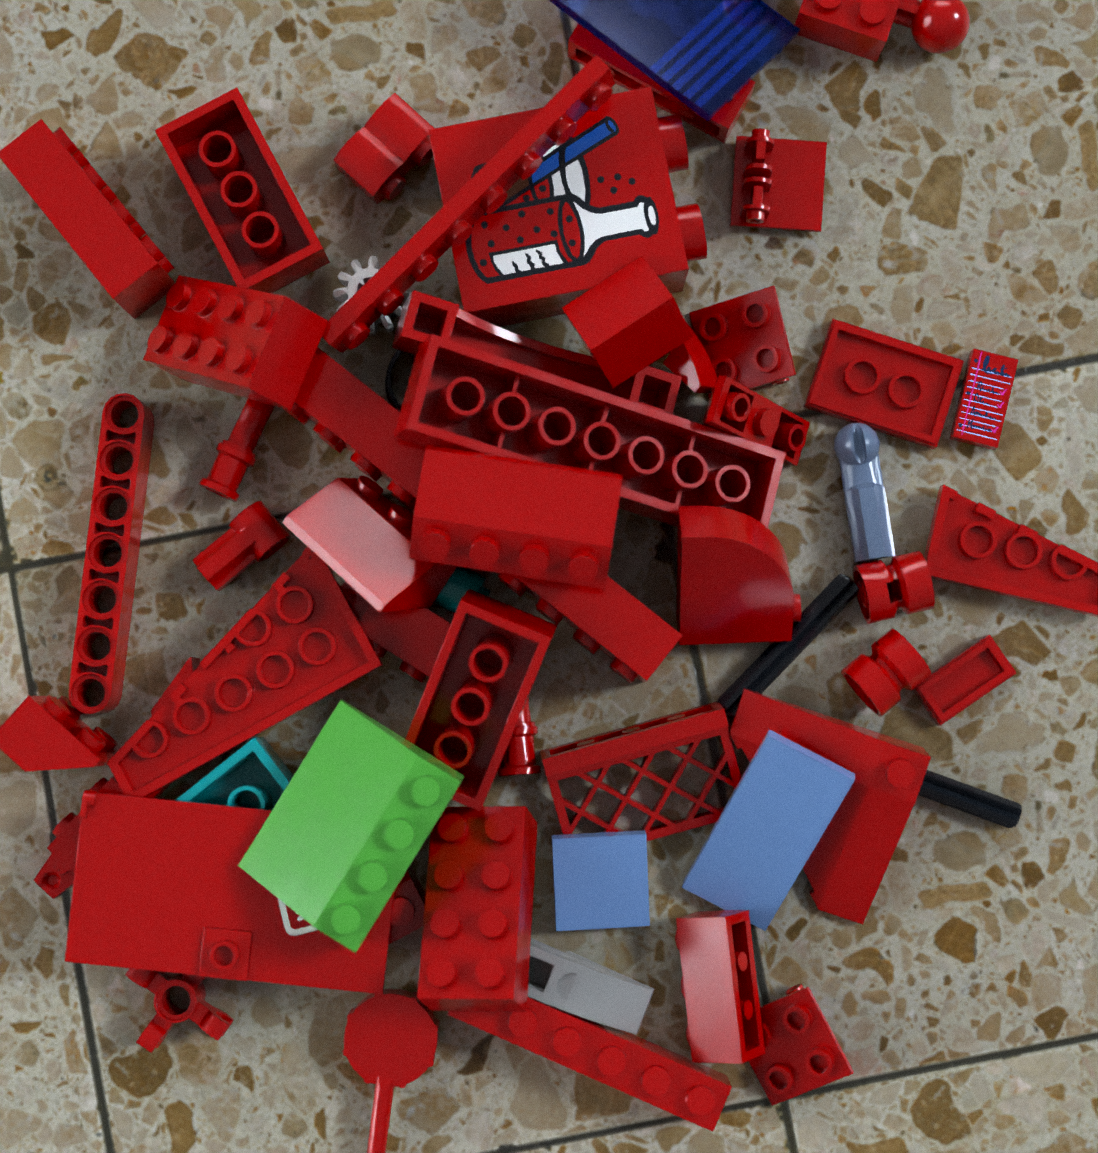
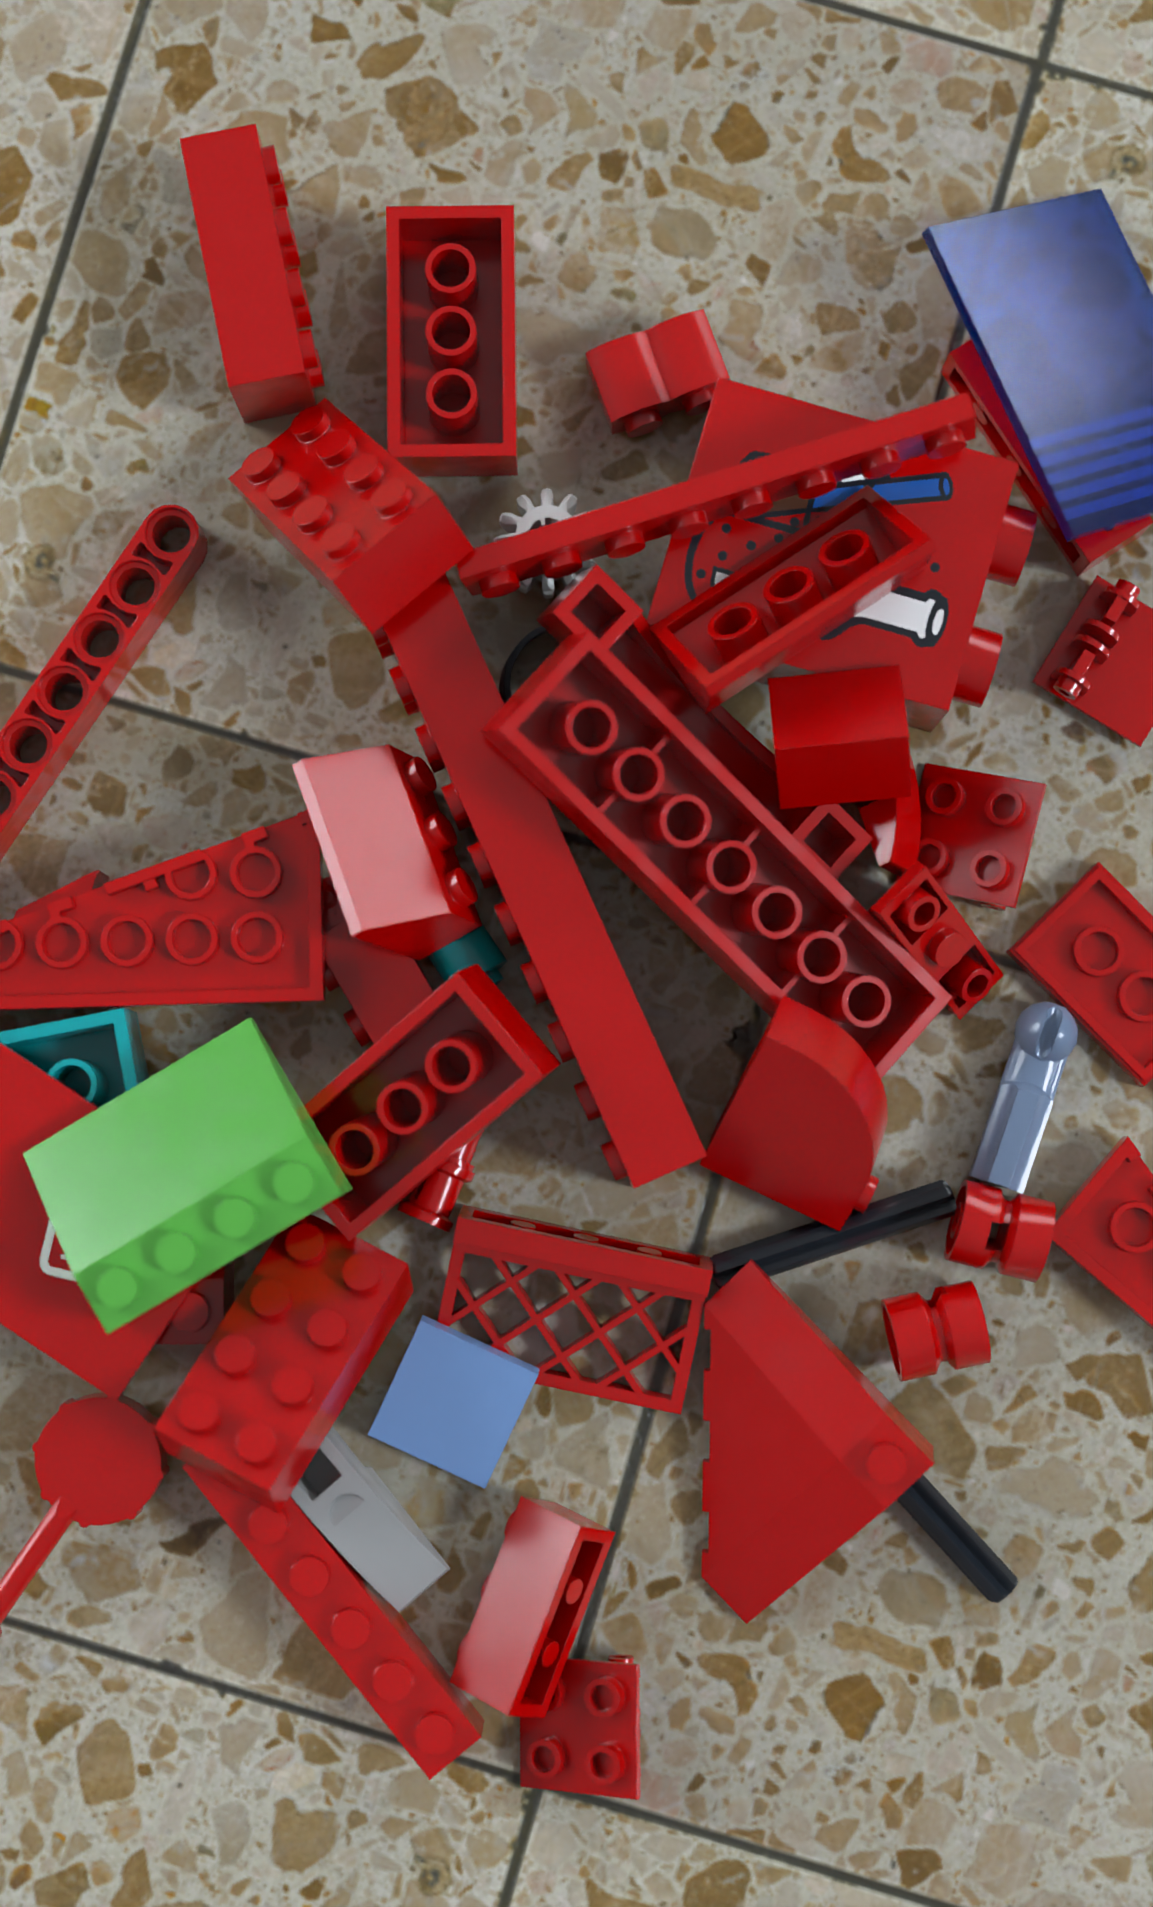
camera: 25 degrees right, 0 degrees up
red piece [192,501,290,591] -> none
red pin [199,398,275,502] -> none
red slope [409,445,623,589] -> none
medium blue tile [682,729,855,931] -> none
red tile [913,635,1016,726] -> none
none -> red slope [650,485,936,714]

